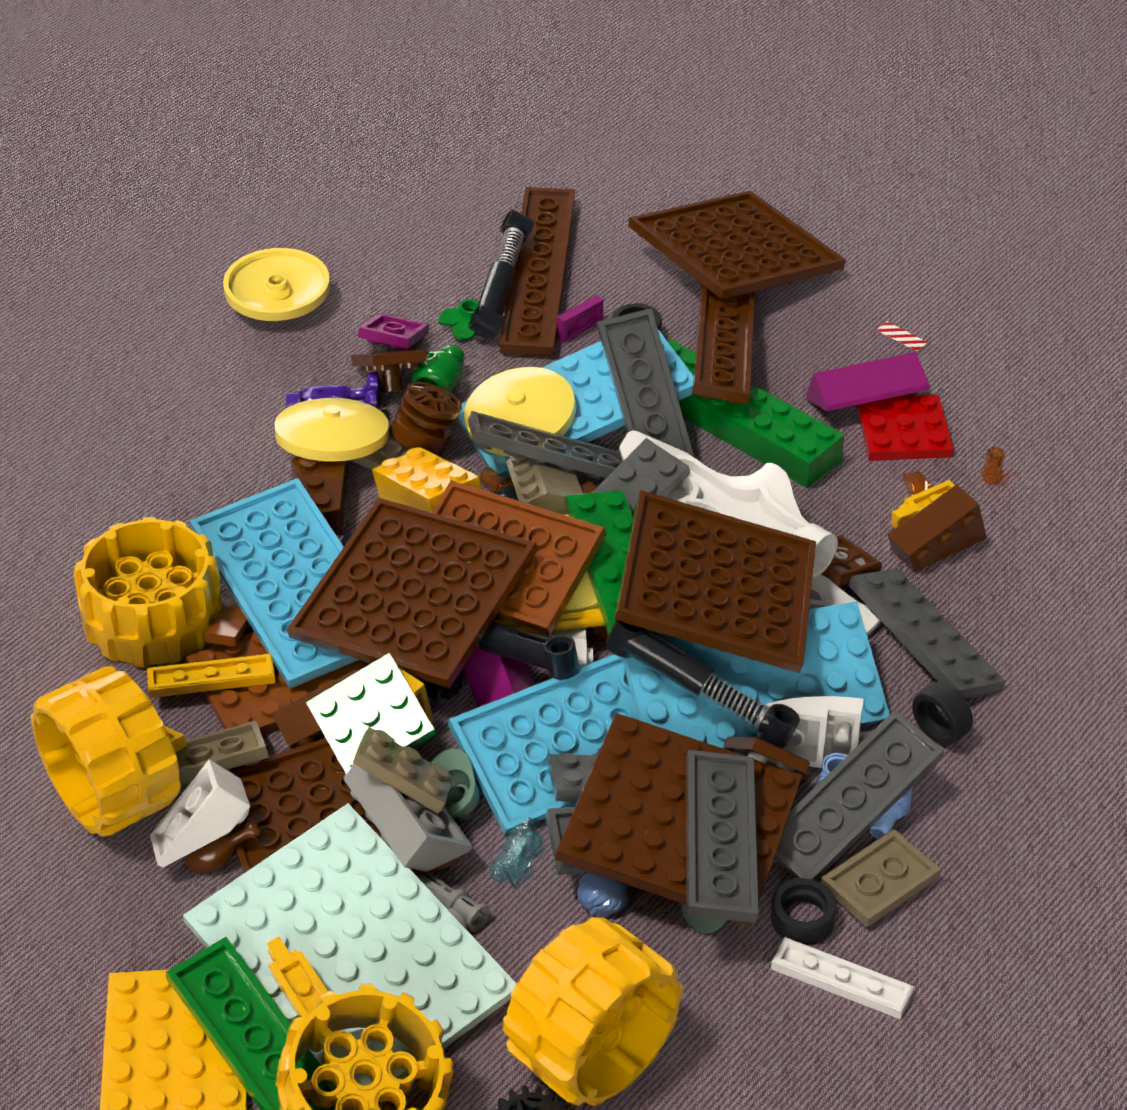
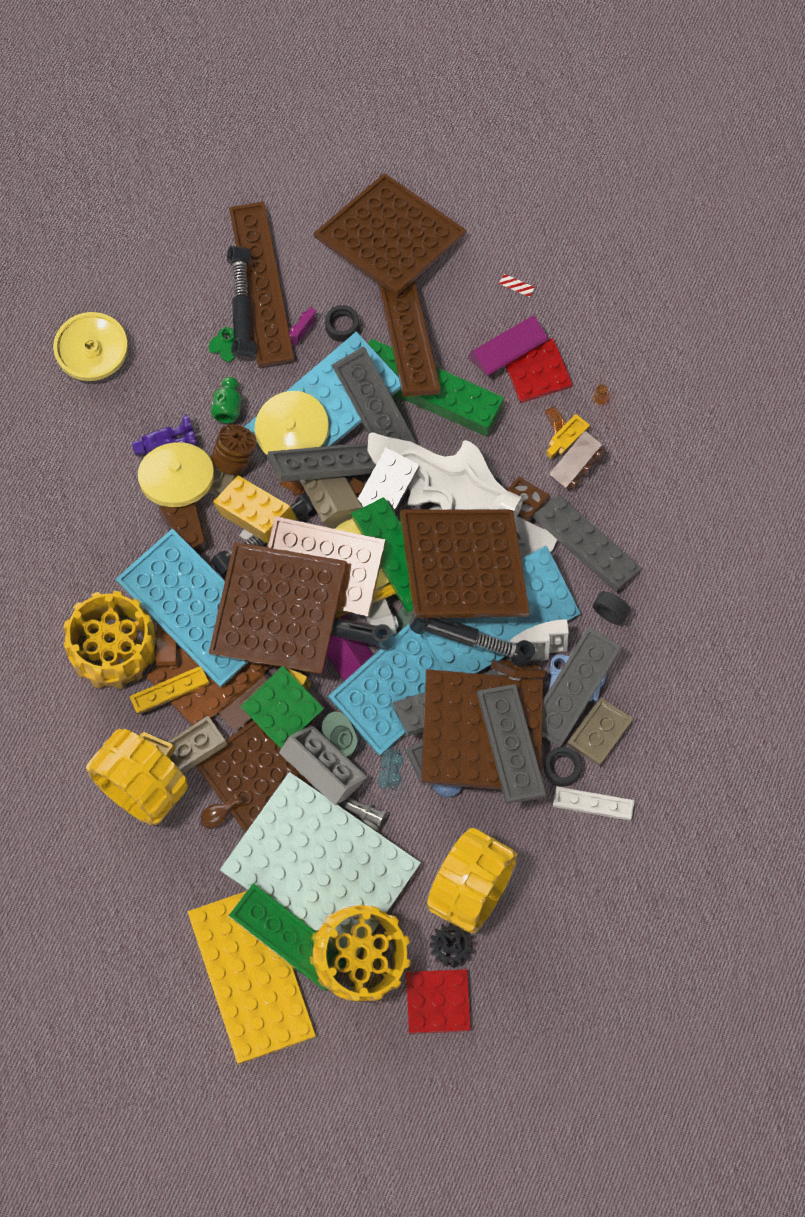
camera: 15 degrees left, 25 degrees up
white slope [150,759,250,867] -> none
yellow hinge [267,936,328,1018] -> none
reddish brown plate [351,350,427,392] -> none
dark tan plate [352,726,453,814] -> none
magenta plate [358,313,429,350] -> none

